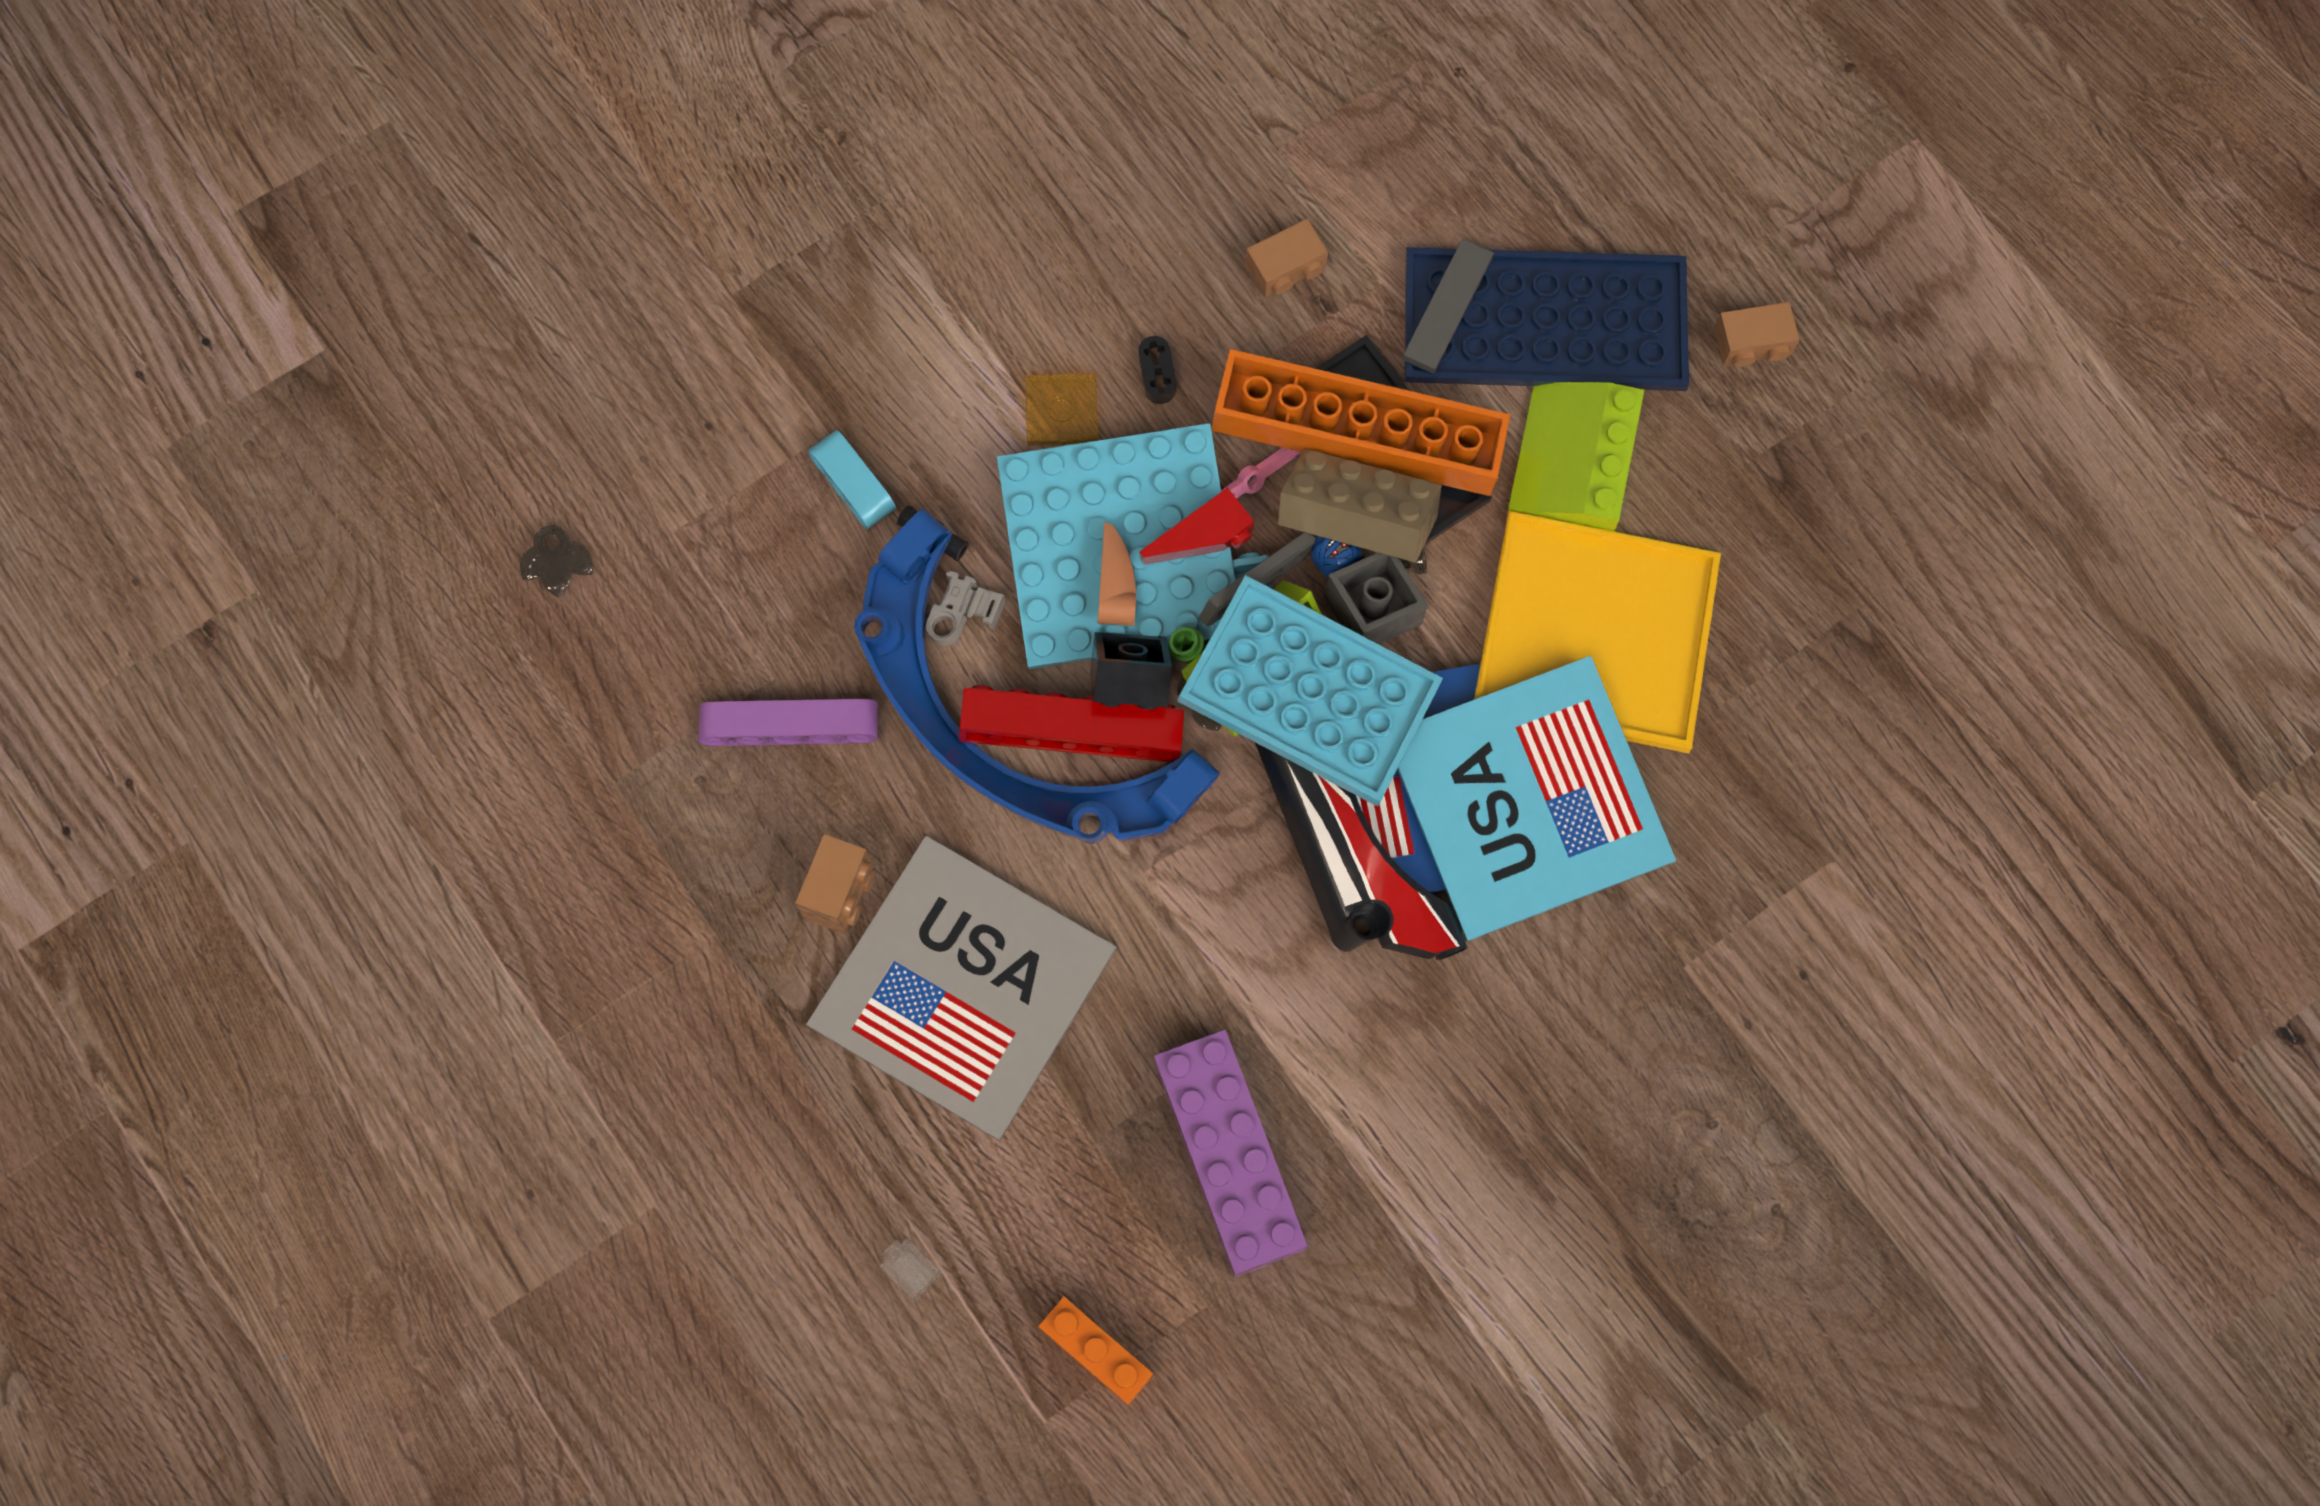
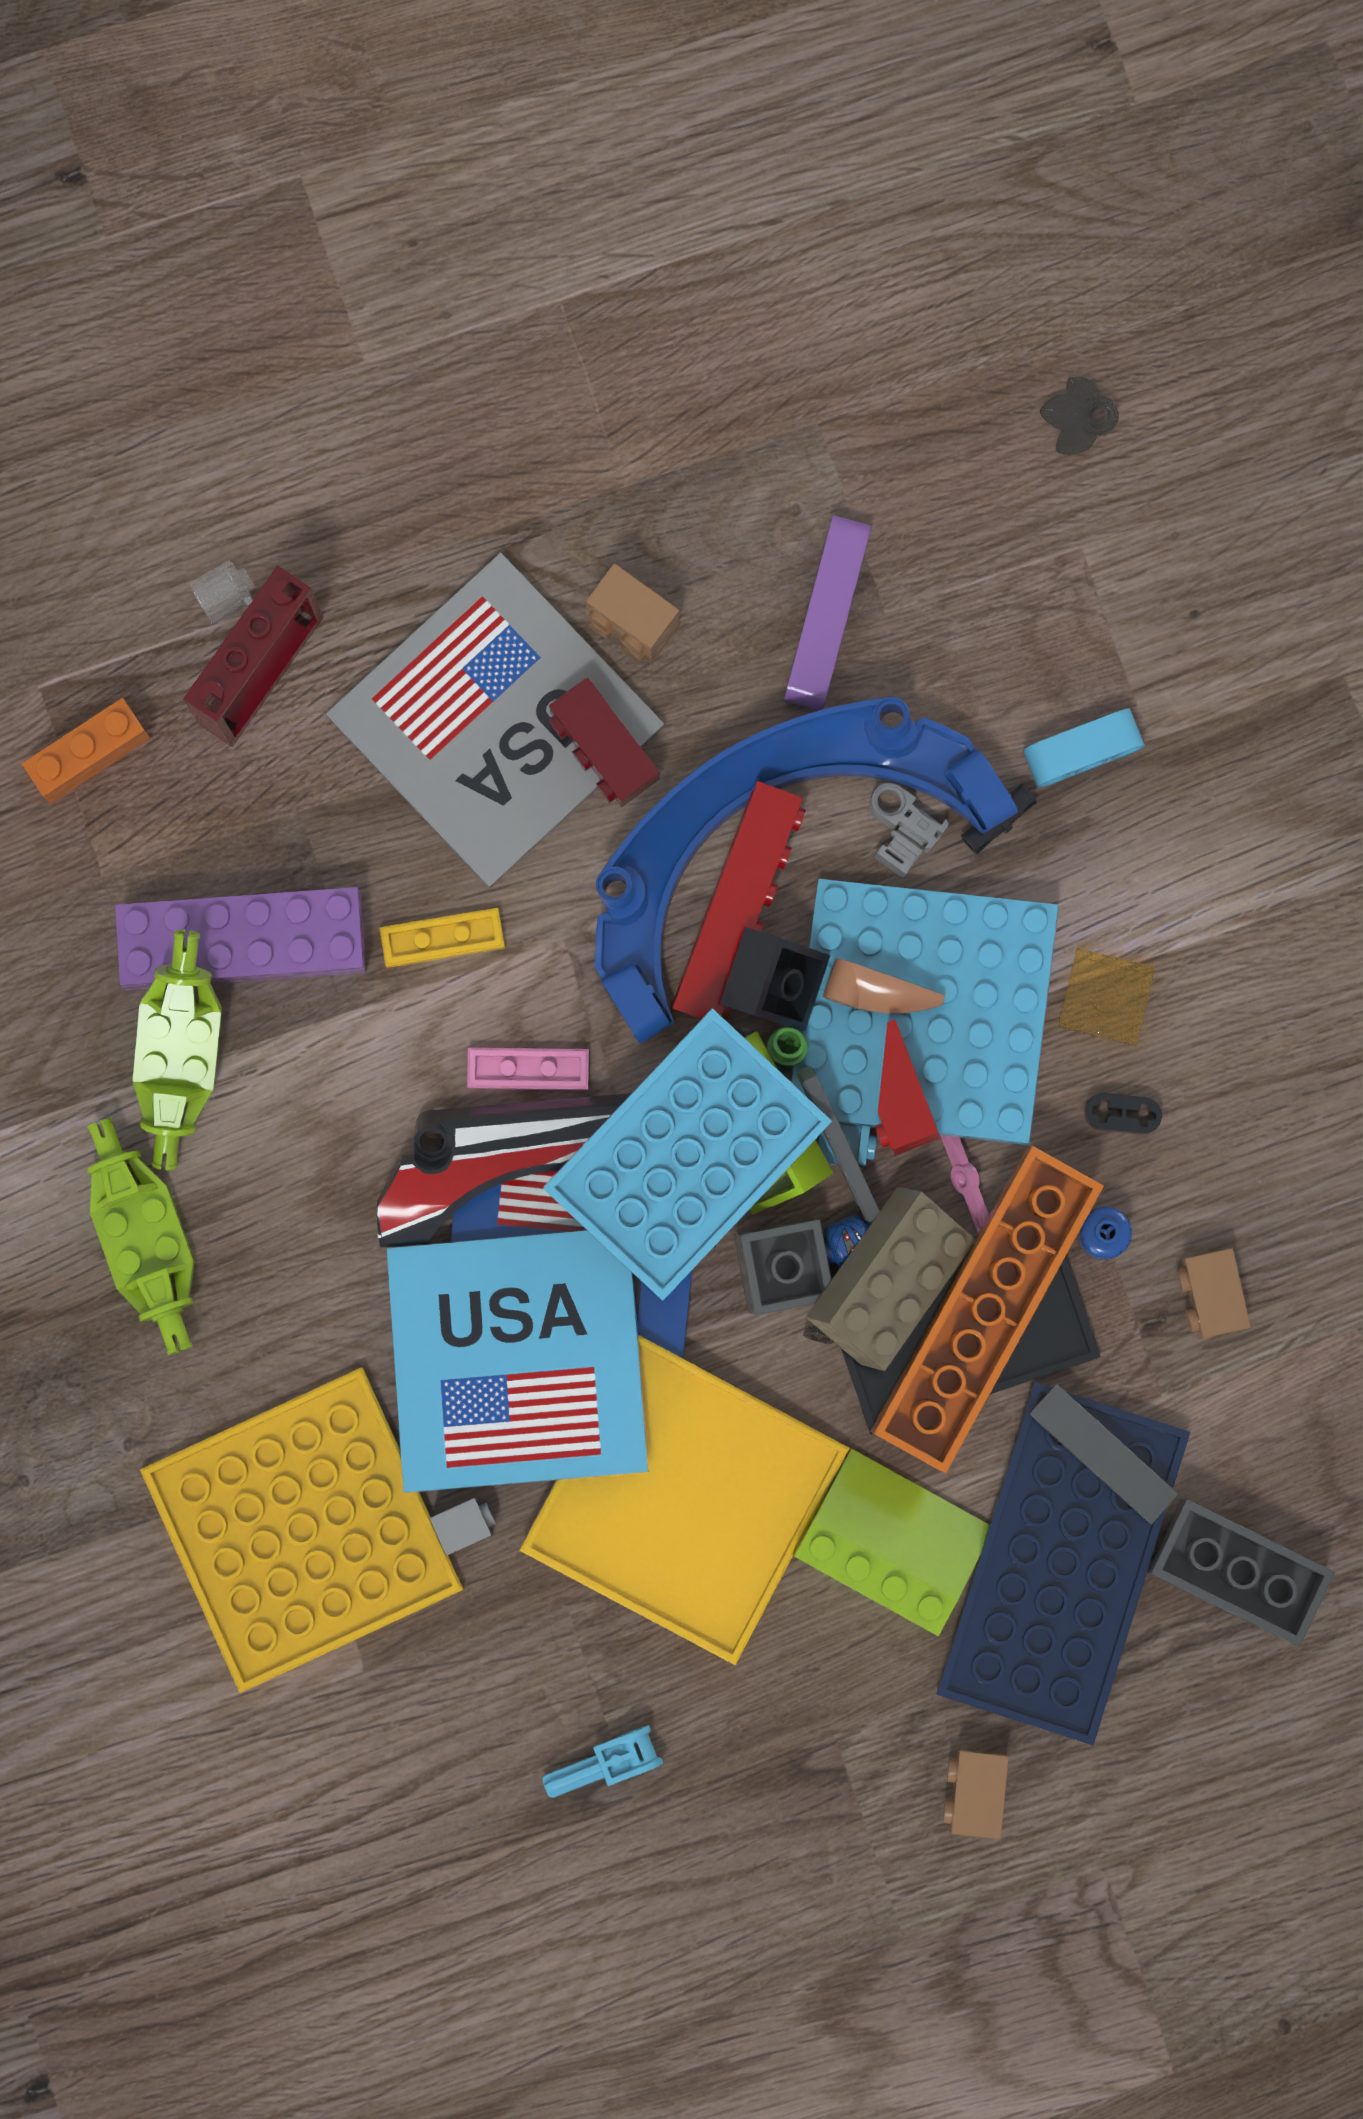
camera: 105 degrees right, 10 degrees up
none -> lime plate [86,1118,195,1356]
none -> lime plate [132,929,222,1170]
none -> yellow tile [140,1367,464,1693]
none -> dark red window [183,565,323,747]
none -> yellow tile [379,908,505,968]
none -> light grey brick [430,1498,496,1556]
none -> bright pink tile [467,1048,589,1091]
none -> medium azure connector [543,1725,664,1798]
none -> dark red brick [548,677,660,808]
none -> blue head [1077,1206,1132,1260]
none -> dark grey brick [1147,1499,1335,1647]

